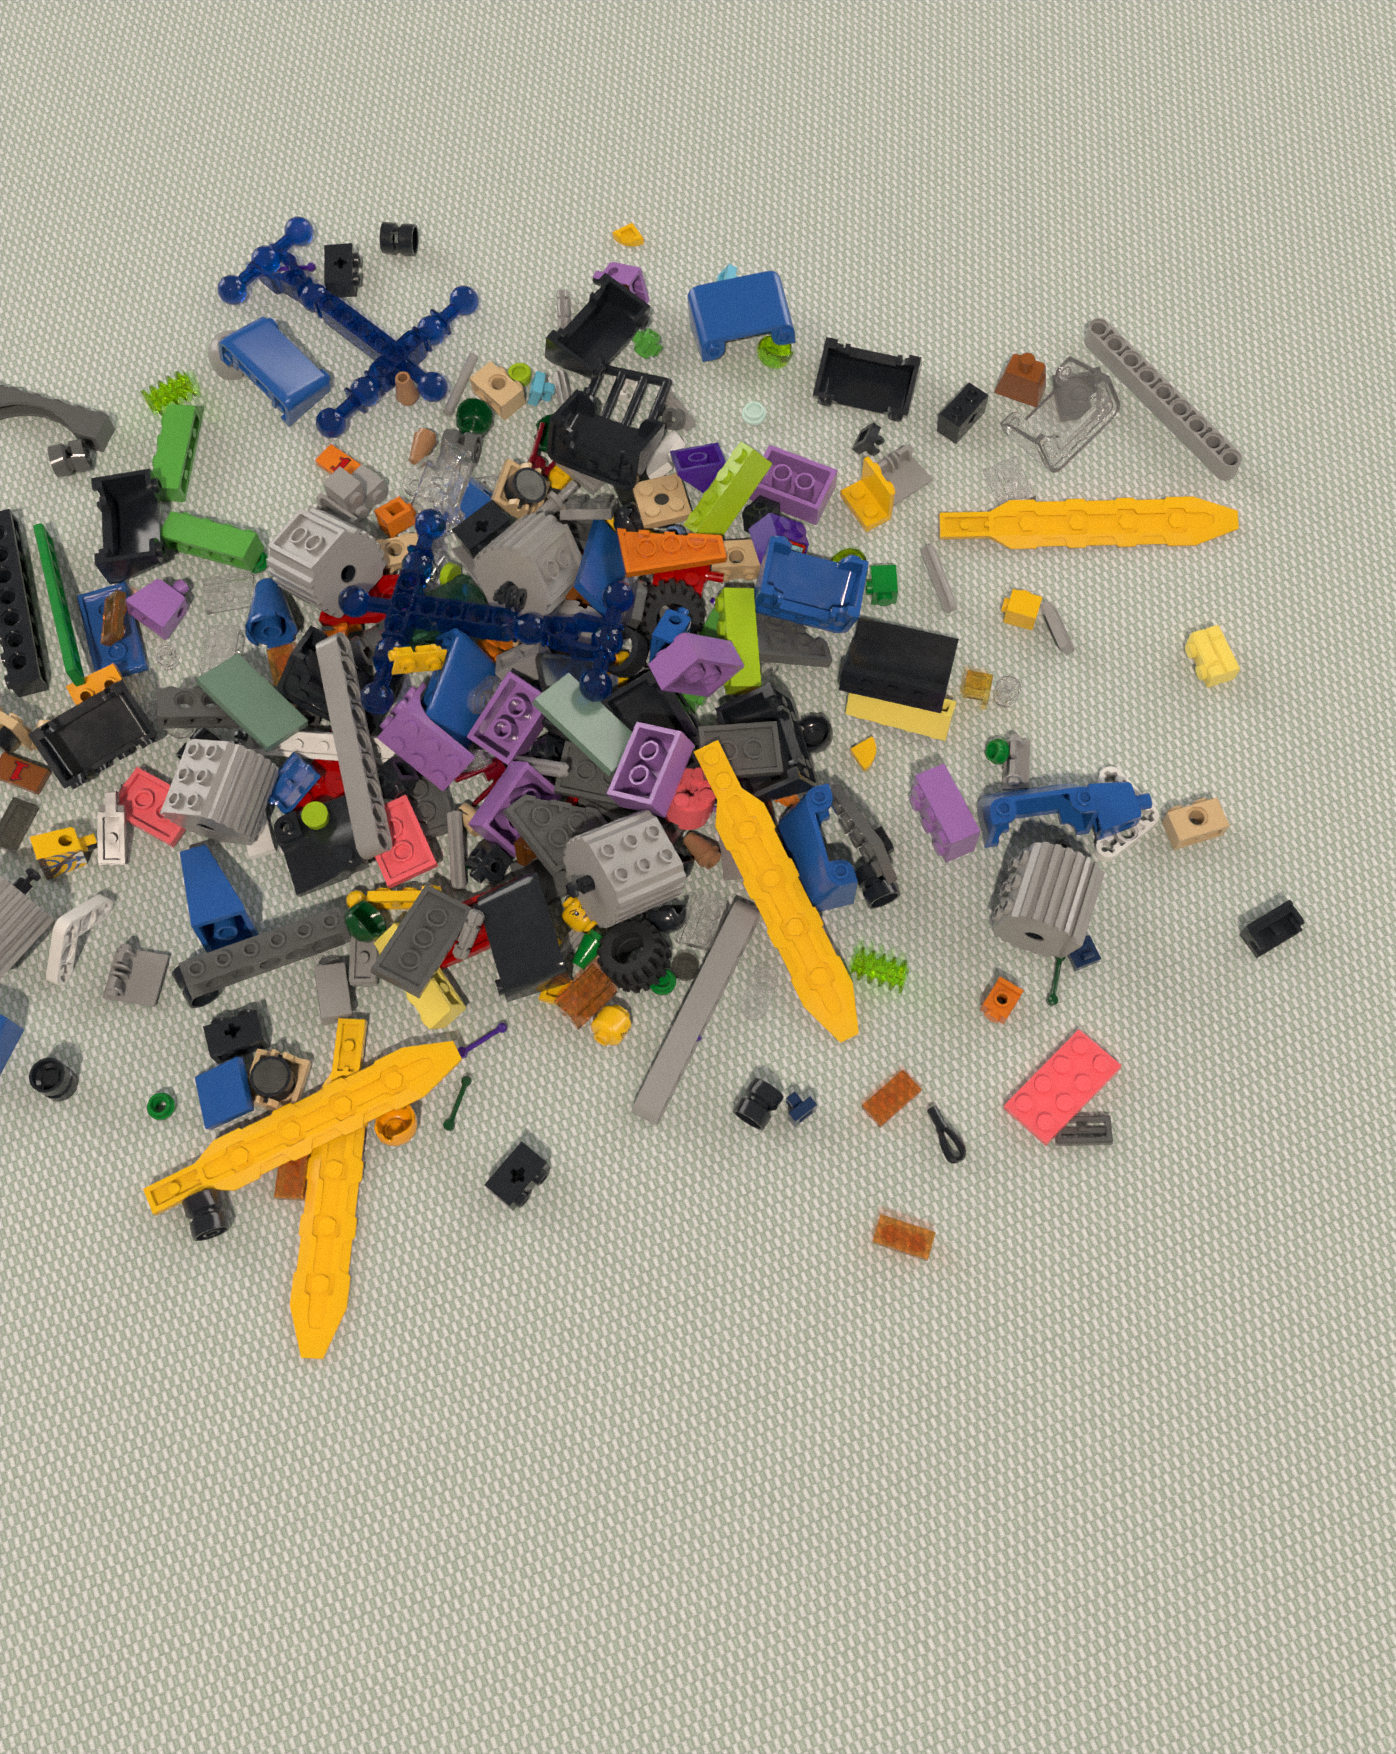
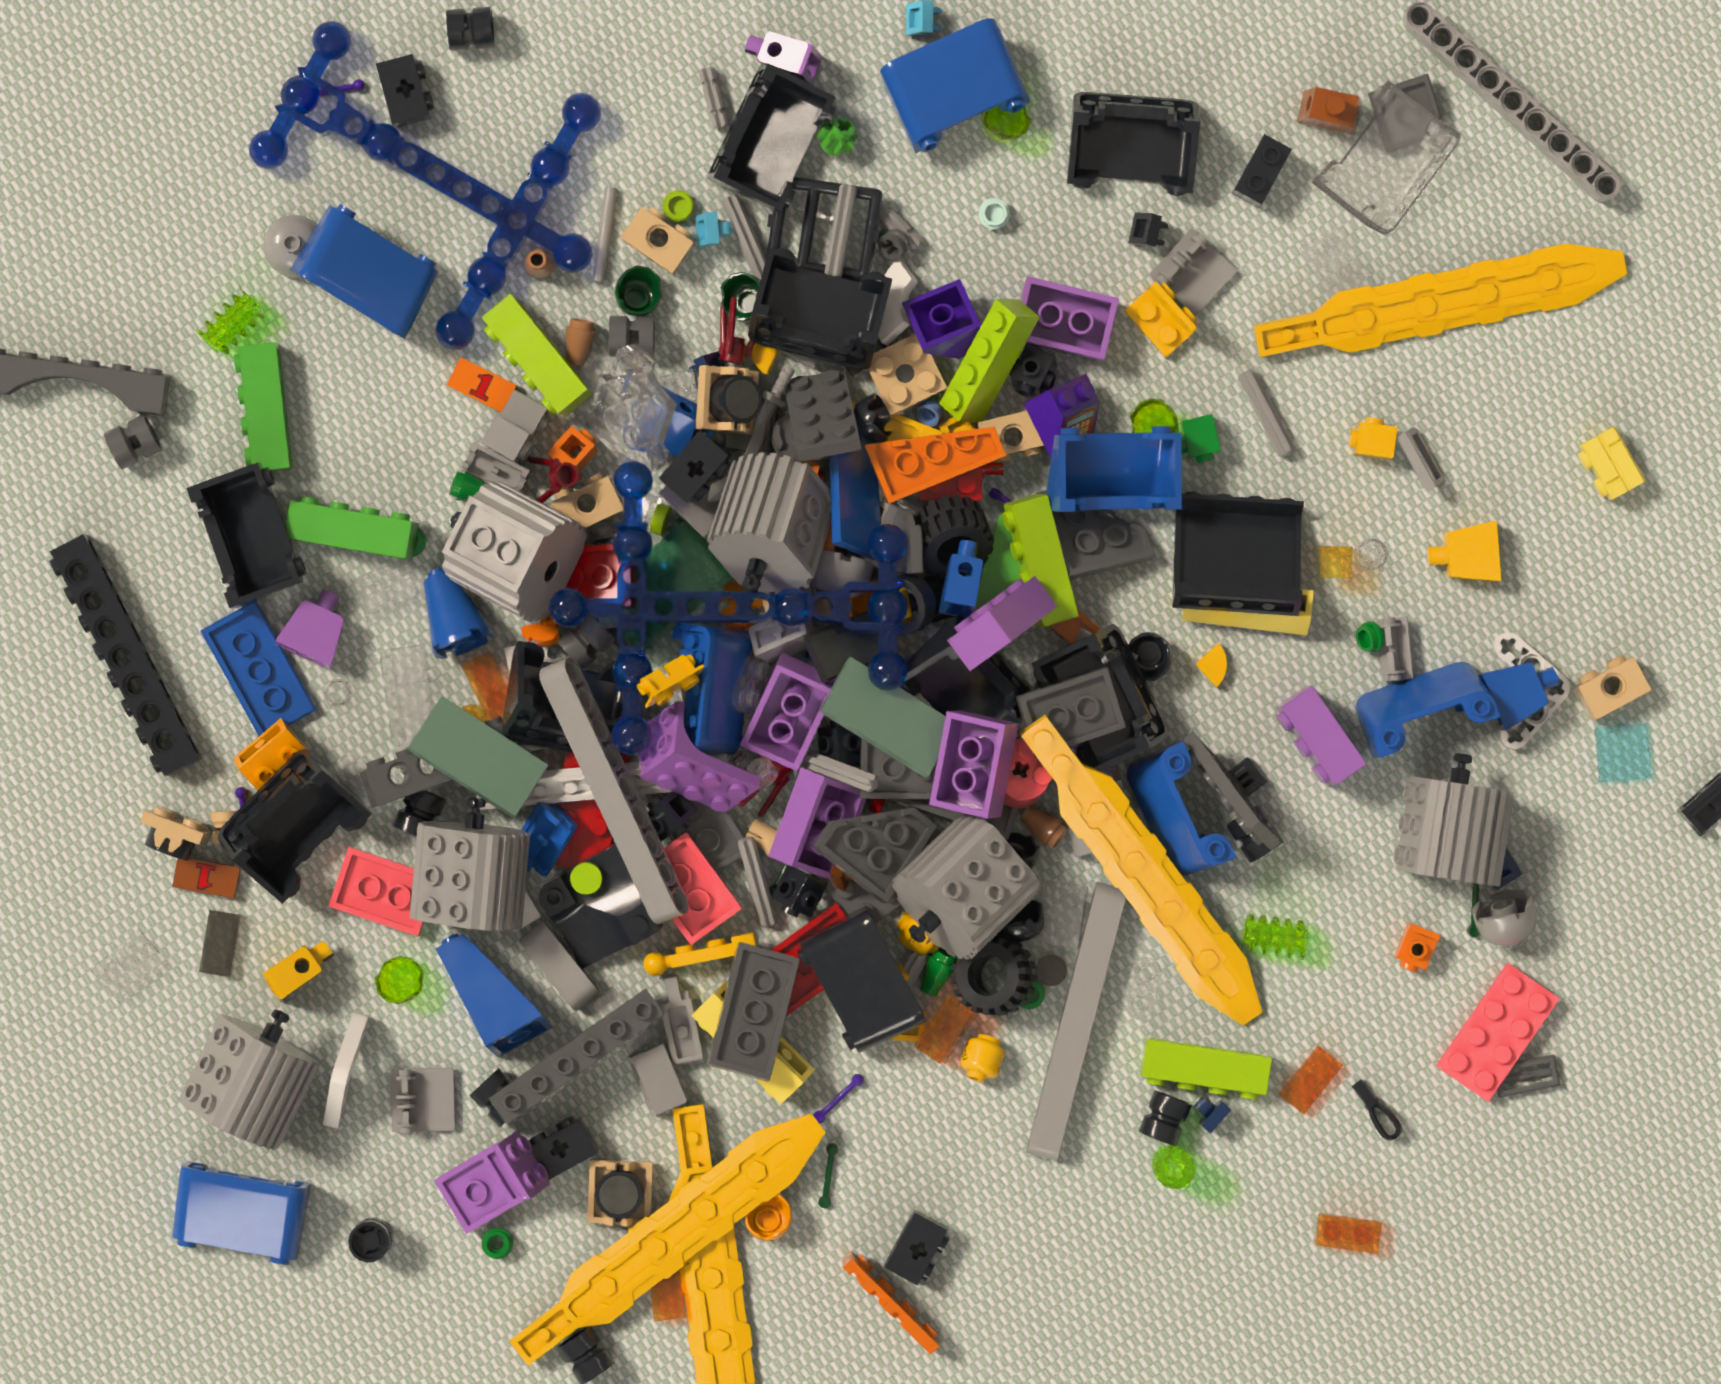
camera: 15 degrees left, 20 degrees up
green tile [33,523,85,687] -> none
hinge [97,791,127,865] -> none
clear orange plate [100,590,127,647] -> none
blue tile [195,1057,254,1130] -> none
dark green hair [345,900,386,943] -> none
light grey axle [452,909,485,960] -> none
black bush [505,586,527,612] -> none
none -> clear neon green hair [374,956,426,1004]
none -> medium lavender bracket [434,1130,550,1234]
none -> lime brick [481,294,594,418]
none -> light grey beam [519,920,600,1011]
none -> dark red plant [526,456,583,503]
none -> light grey axle [824,184,857,278]
none -> orange wing [842,1252,940,1355]
none -> lime brick [1140,1037,1272,1100]
none -> clear neon green piece [1152,1145,1195,1189]
none -> yellow torso [1427,521,1501,582]
none -> light grey cylinder [1472,890,1537,948]
none -> clear light blue piece [1594,722,1651,784]

